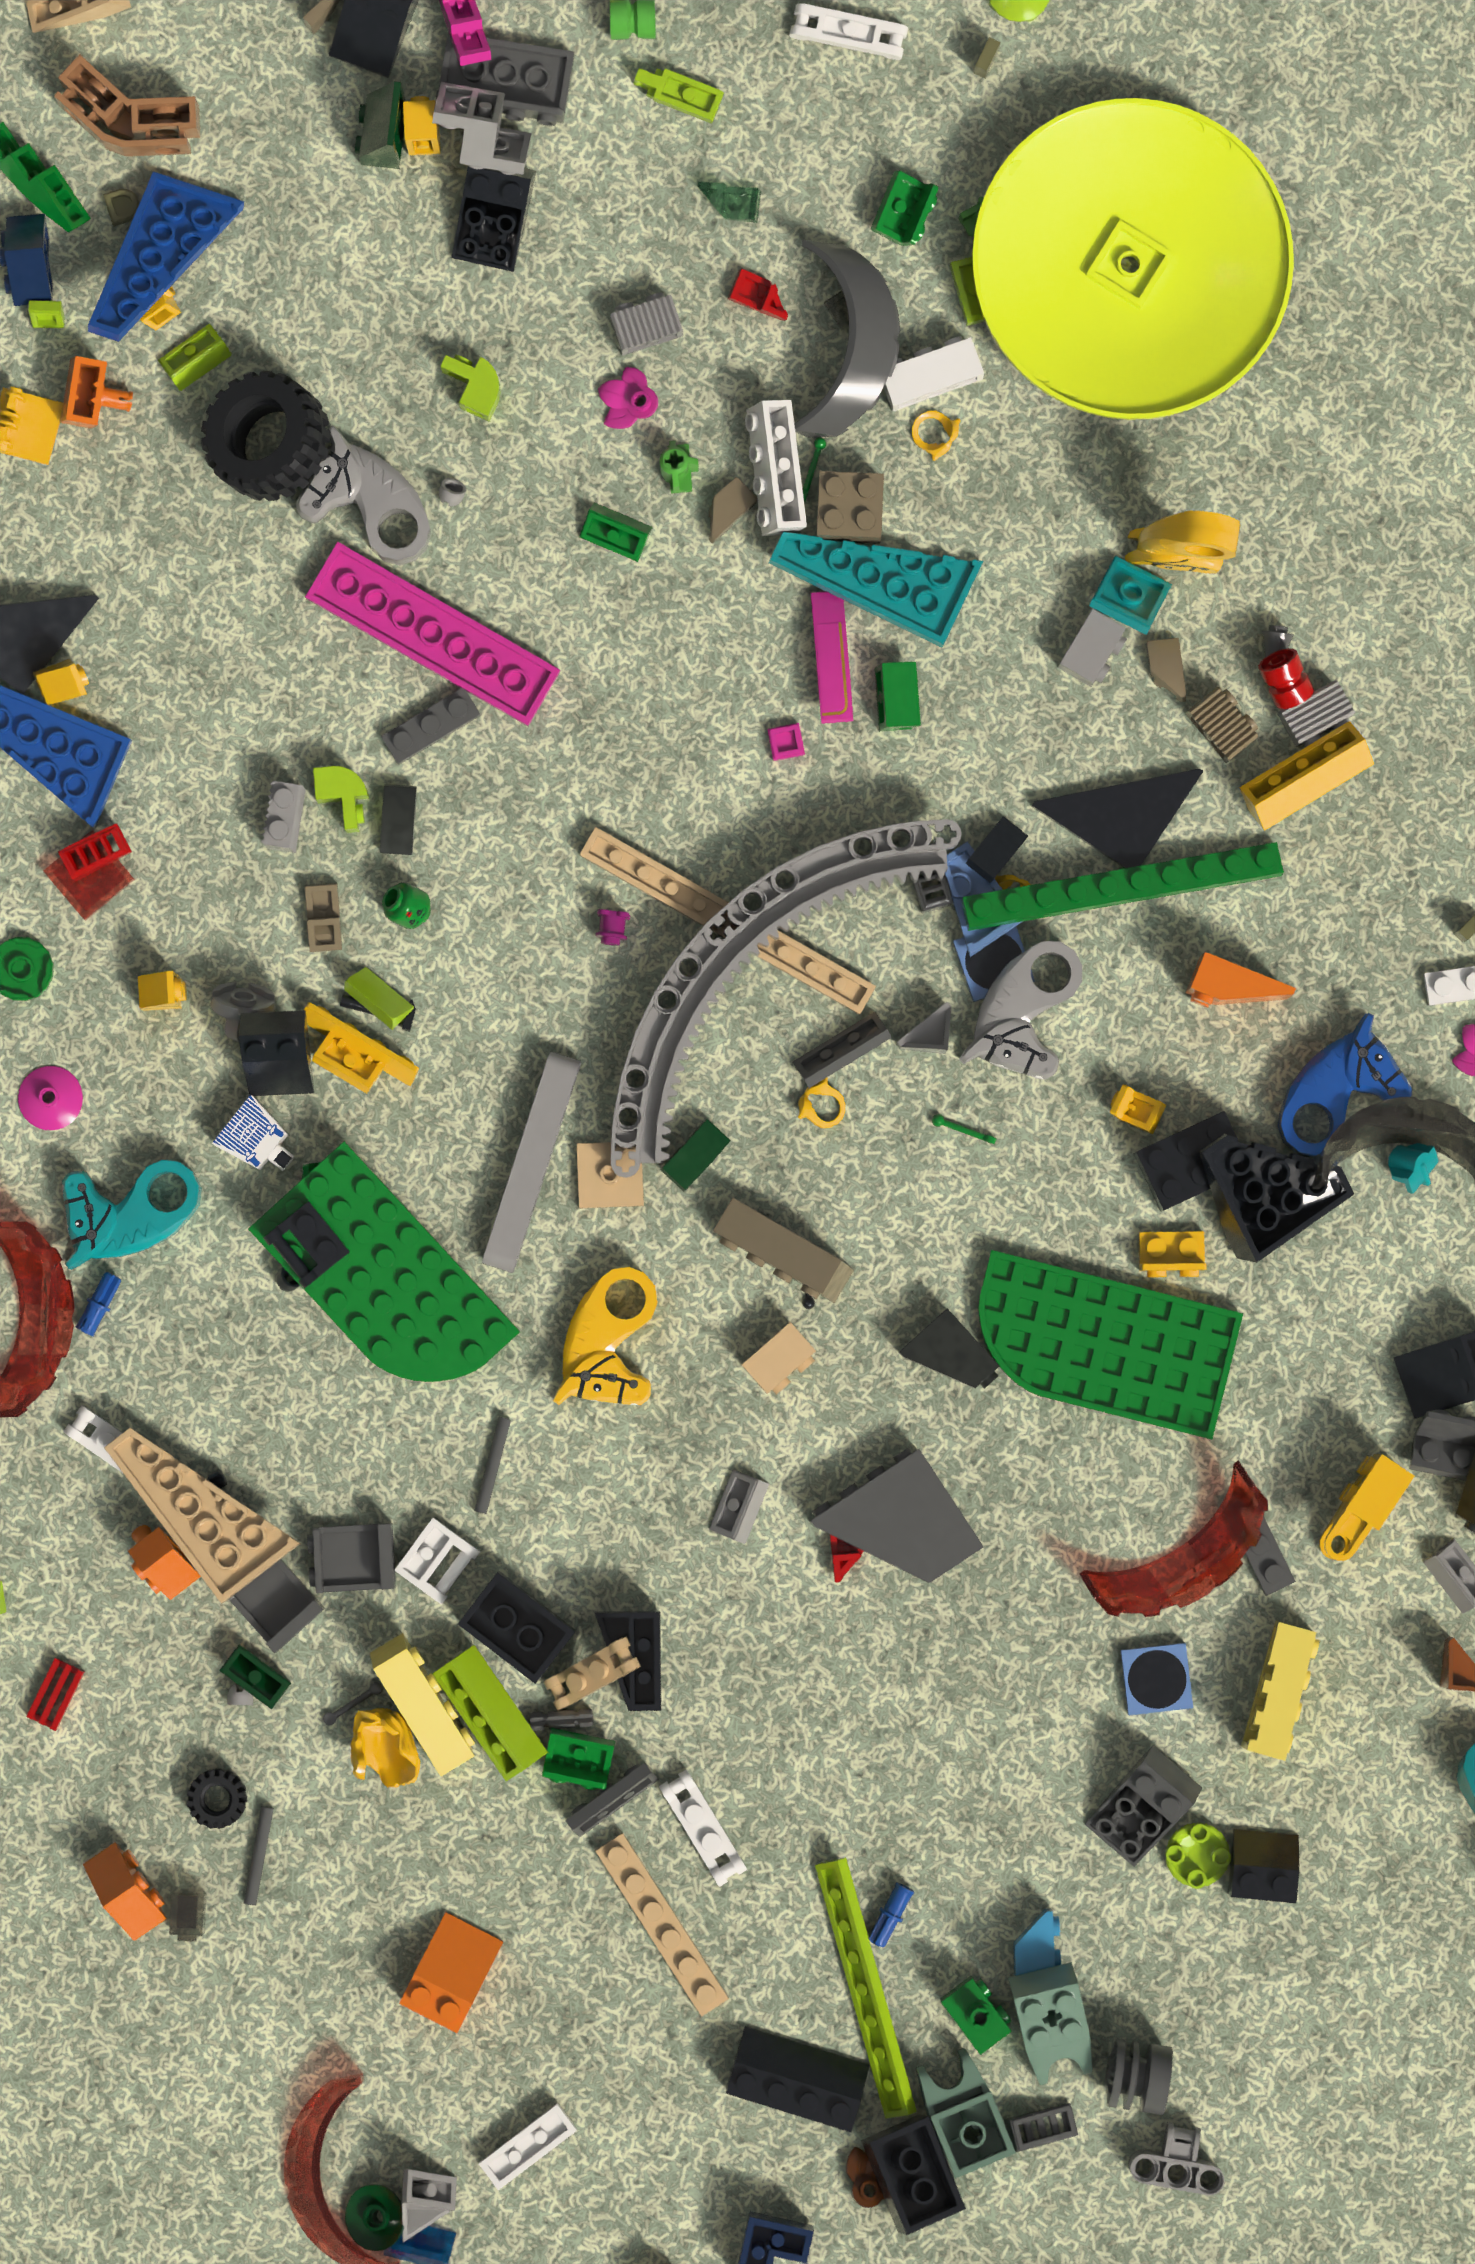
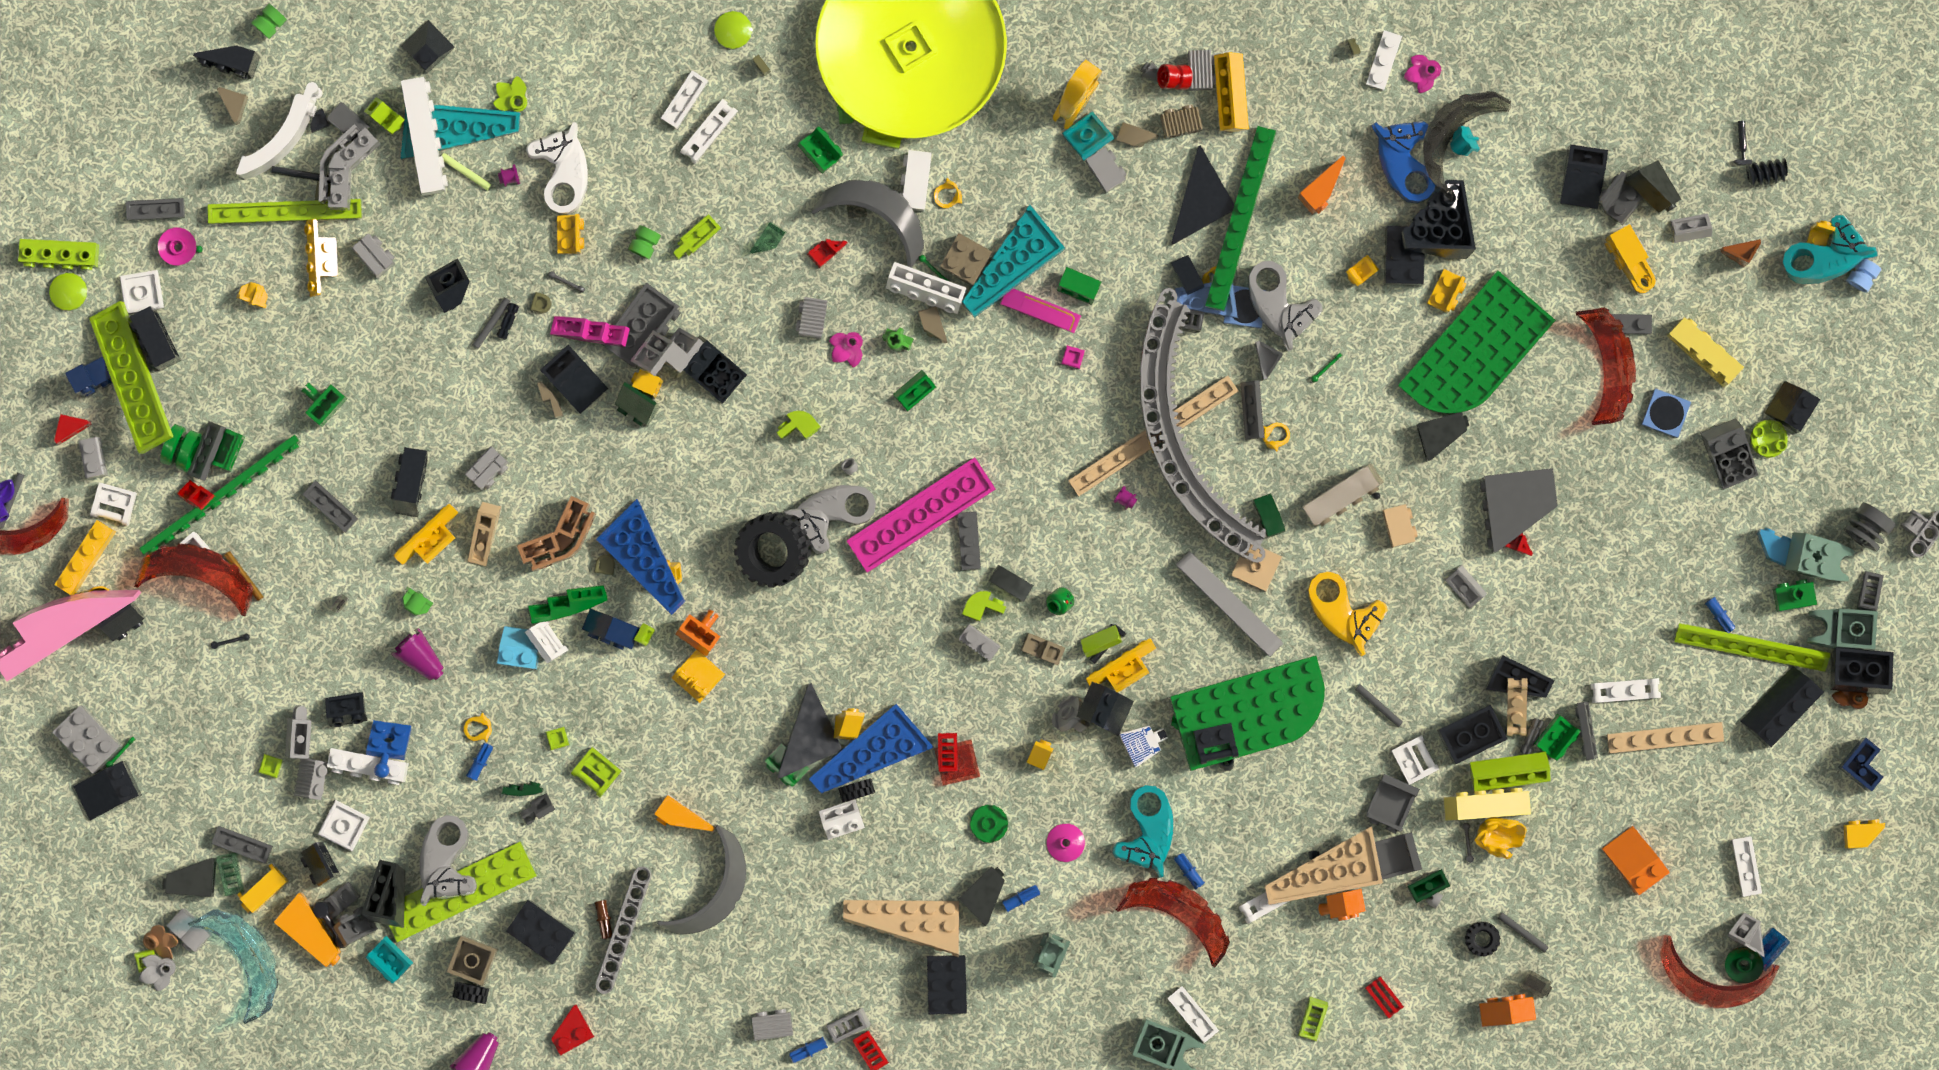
camera: 65 degrees left, 0 degrees up
lime slope [158,323,232,391] -> none

